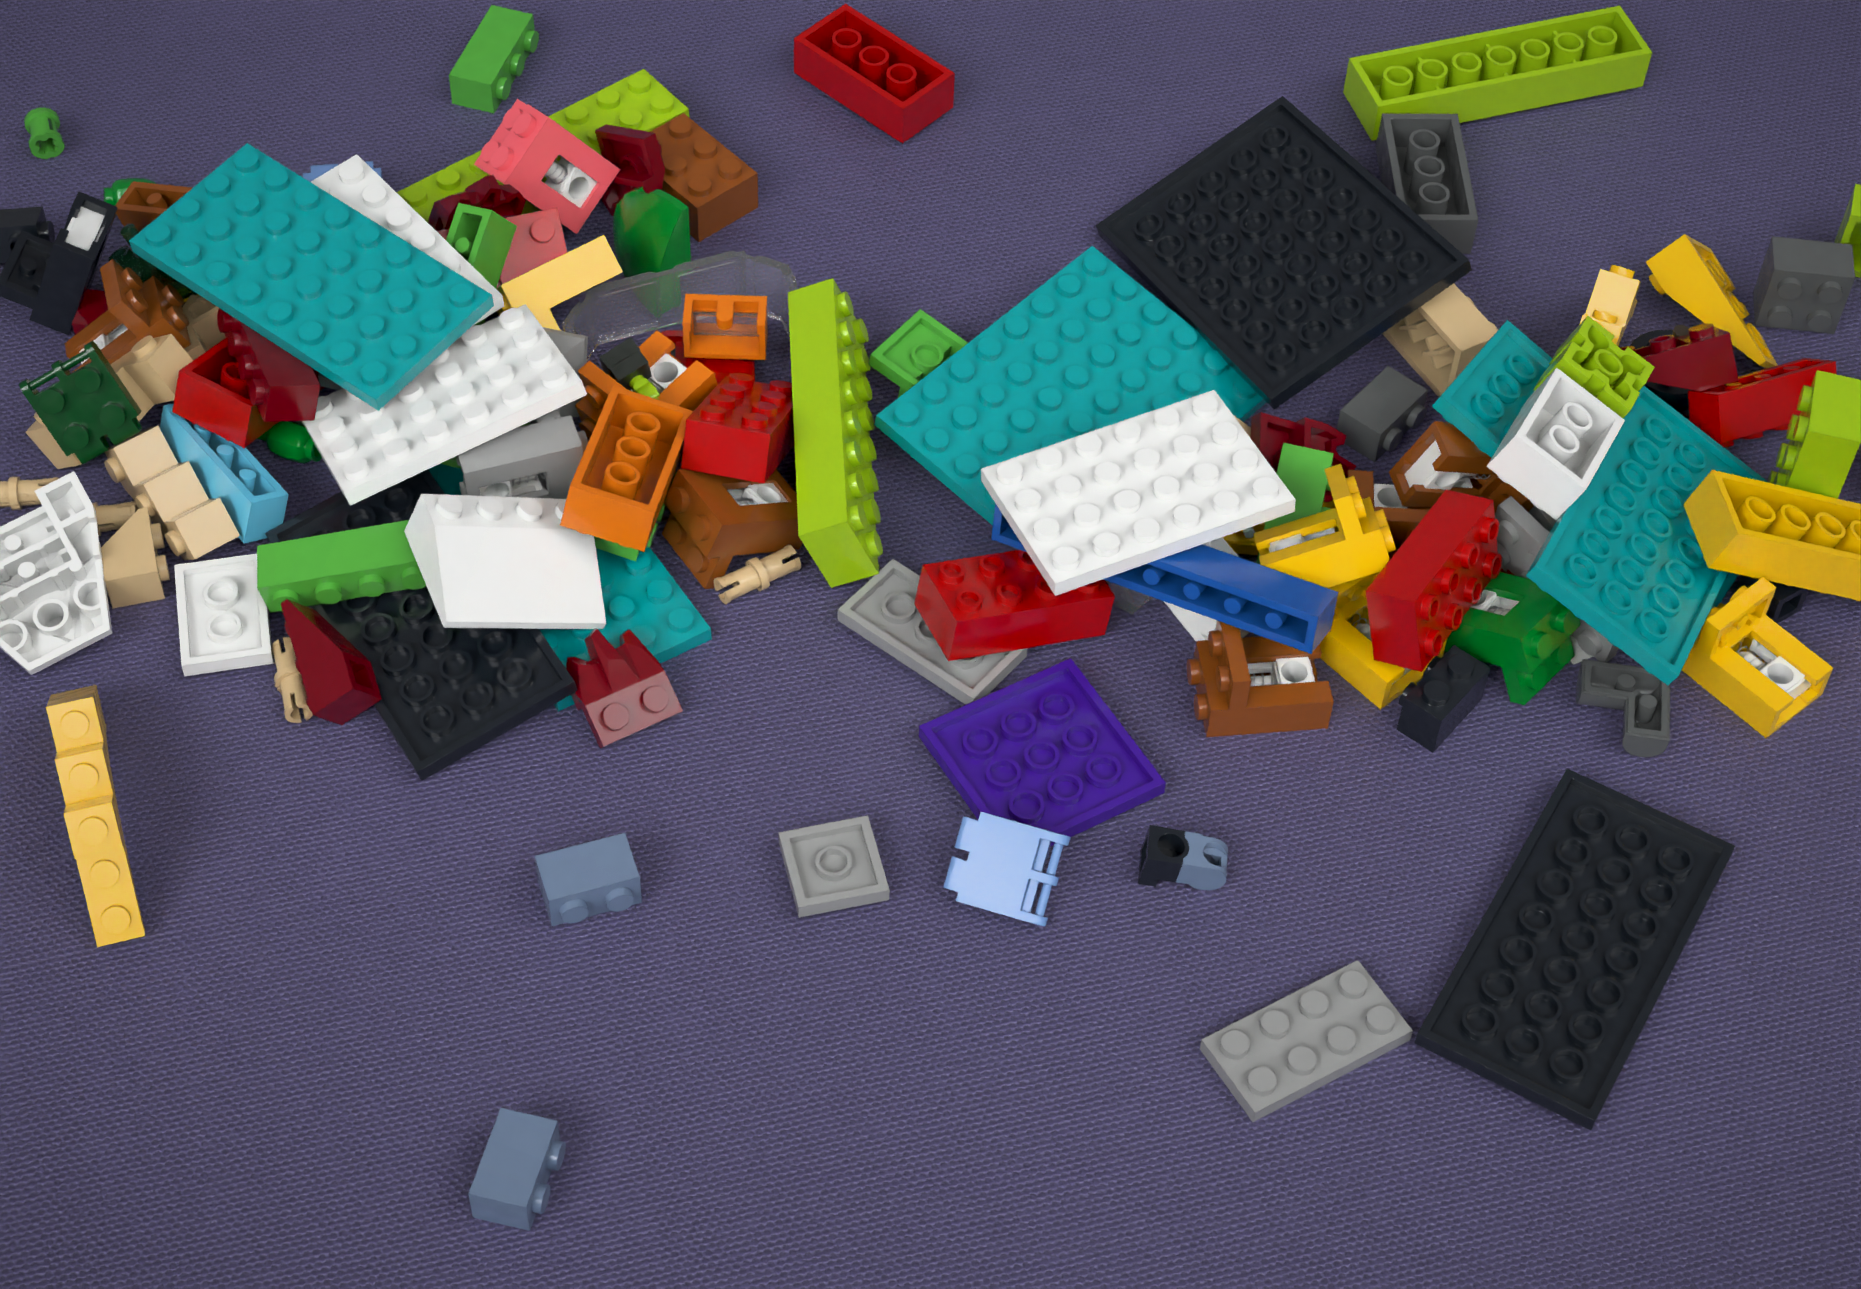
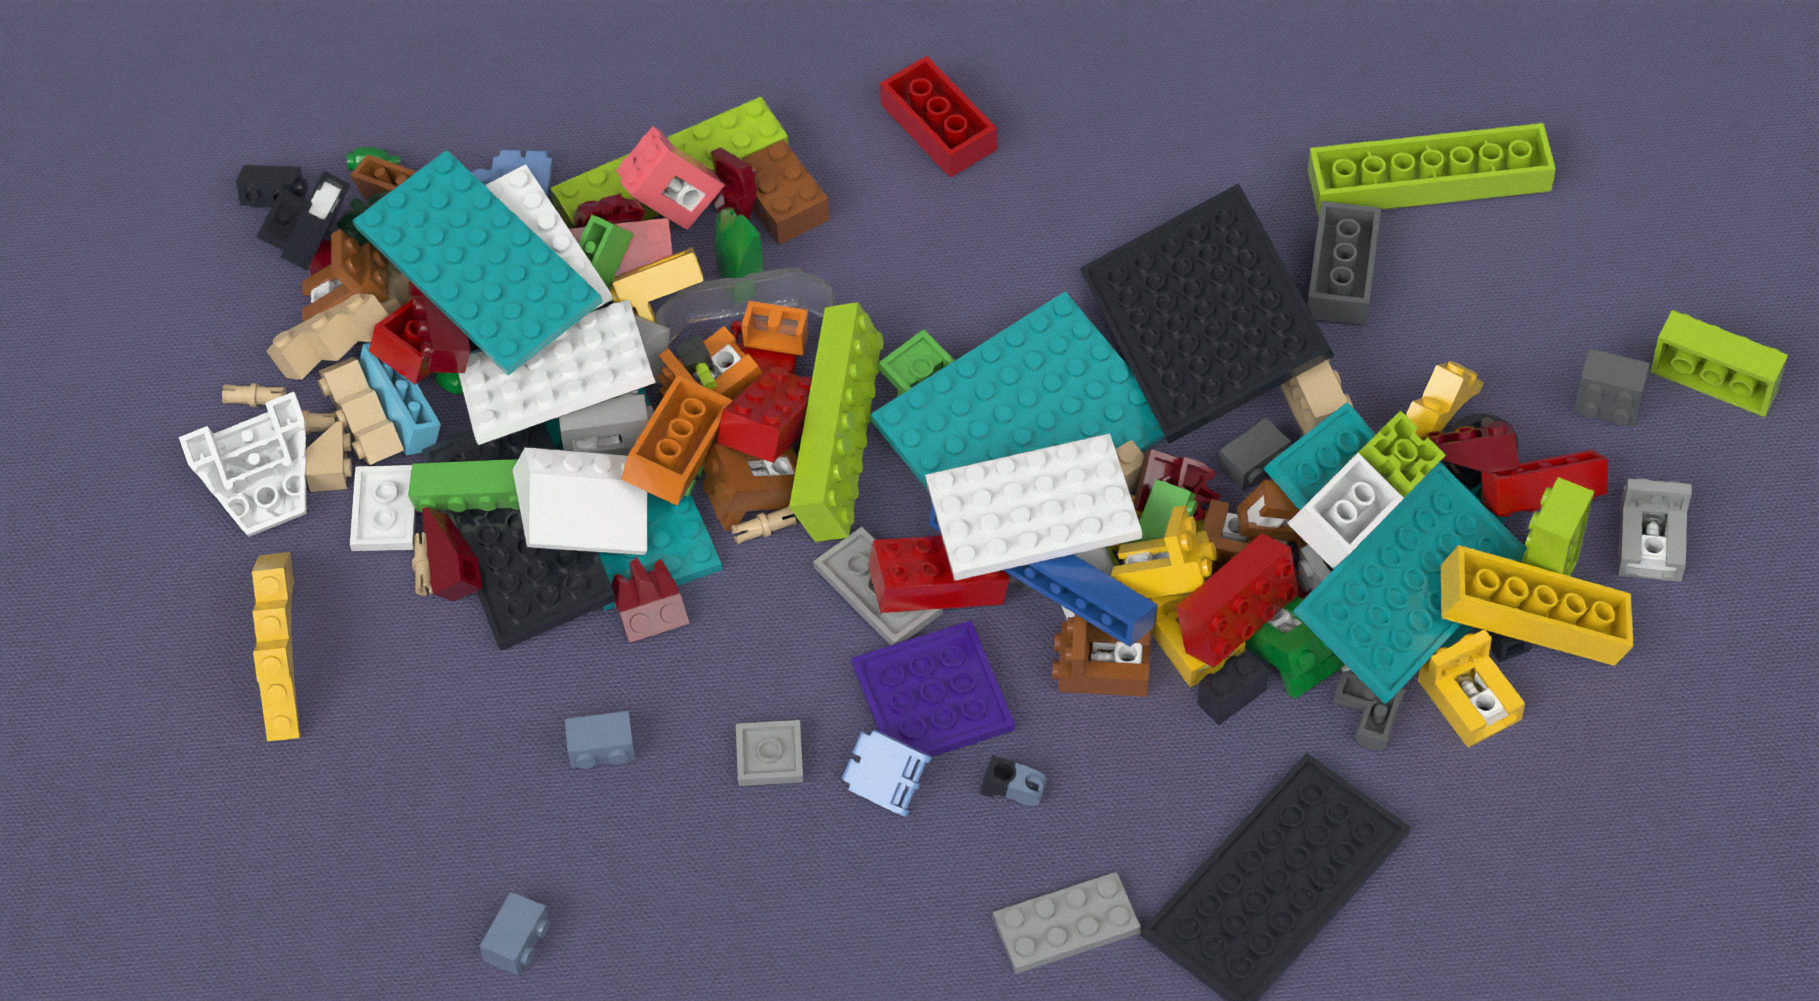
camera: 15 degrees right, 5 degrees up
dark green plate [19,341,143,464] -> none
bright green bush [24,107,65,159] -> none
bright green brick [449,5,539,114] -> none
yellow wedge [1646,234,1778,369] -> none

